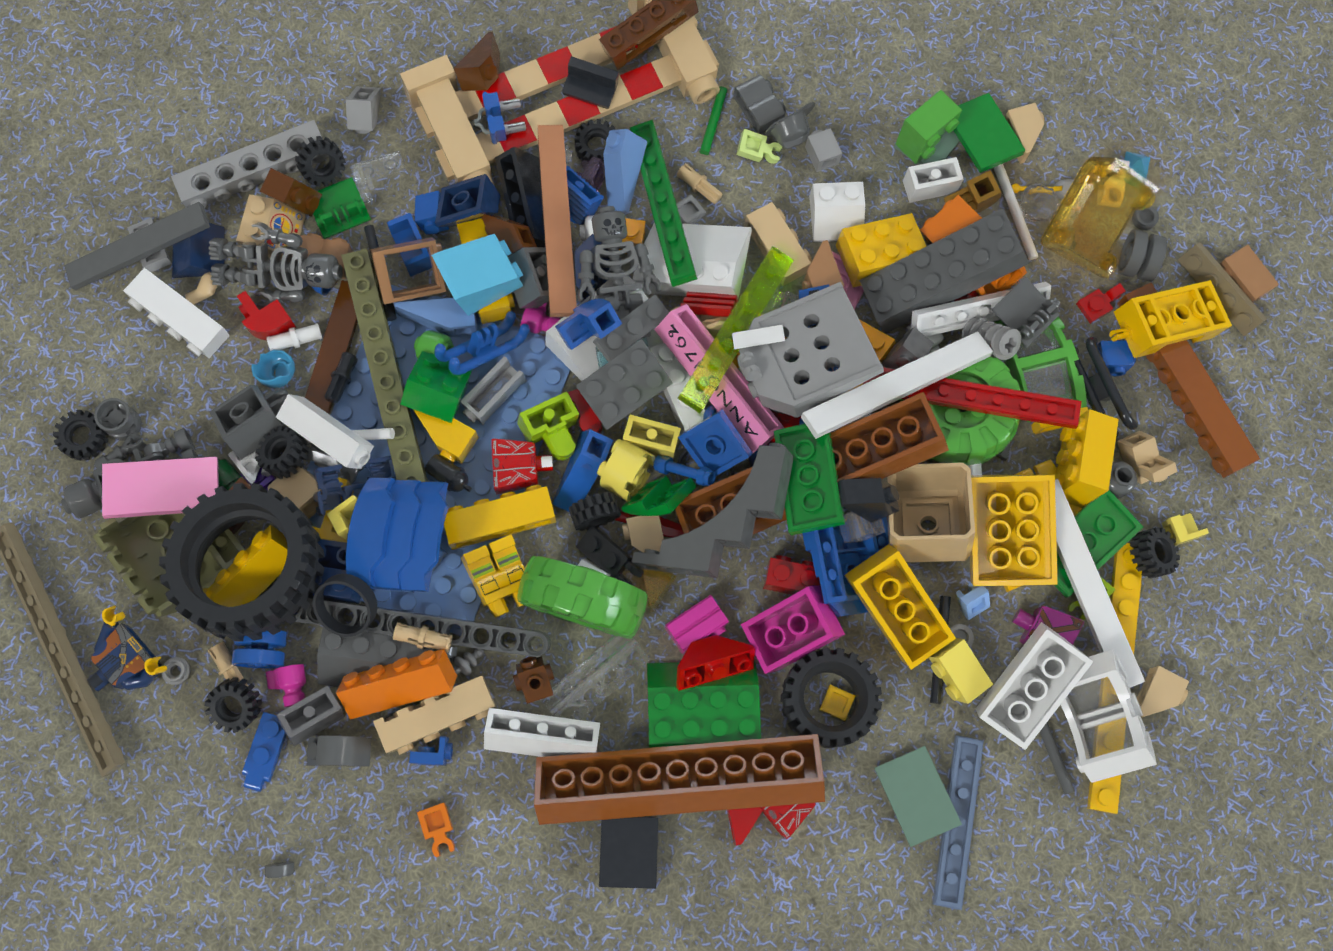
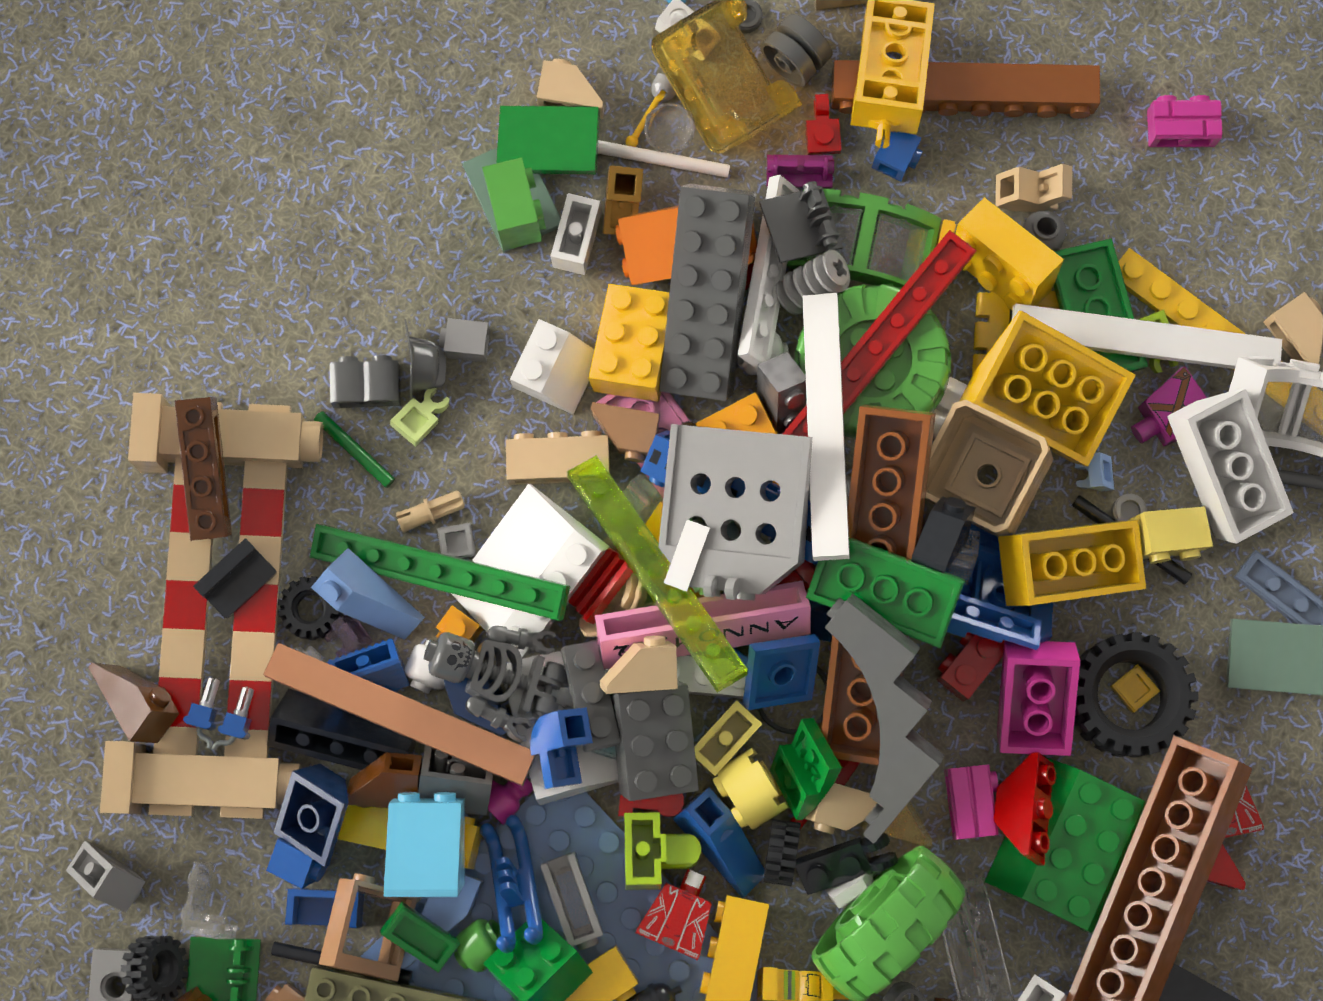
camera: 55 degrees left, 5 degrees up
blue bar [653,455,716,486] -> none
black piece [1074,337,1138,438] -> none
black tyre [1130,527,1180,579] -> none
light yellow panel [1161,513,1209,546] -> none
none -> green tile [380,902,460,973]
none -> tan slope [600,636,678,694]
none -> magenta hinge [766,154,834,188]
none -> dark pink brick [1147,95,1222,147]

